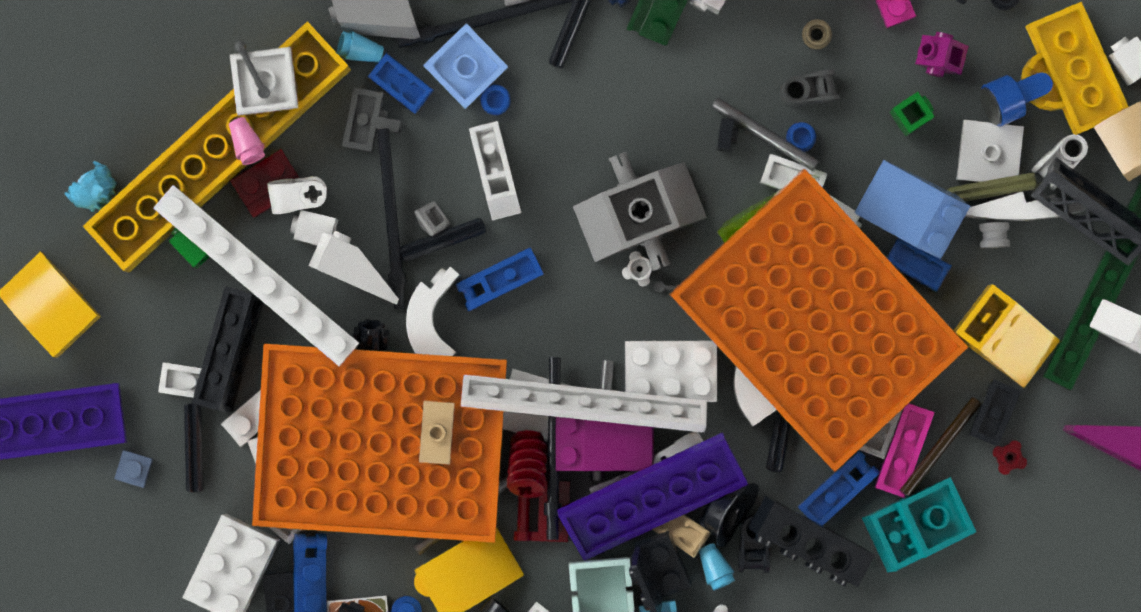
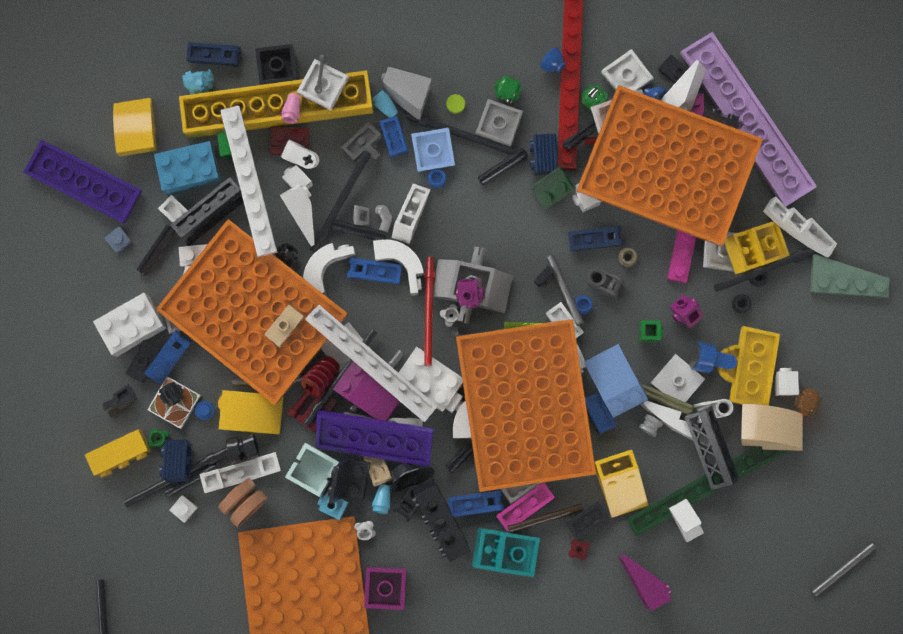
camera: 30 degrees right, 5 degrees down
none -> dark azure brick [154,141,222,195]
none -> dark blue plate [186,42,241,67]
none -> black brick [255,43,299,85]
none -> white arch [373,240,424,296]
none -> light grey arm [375,205,393,233]
none -> red bar [424,257,436,367]
none -> white plate [445,392,464,413]
none -> magenta brick [456,278,485,308]
none -> dark blue plate [568,226,623,252]

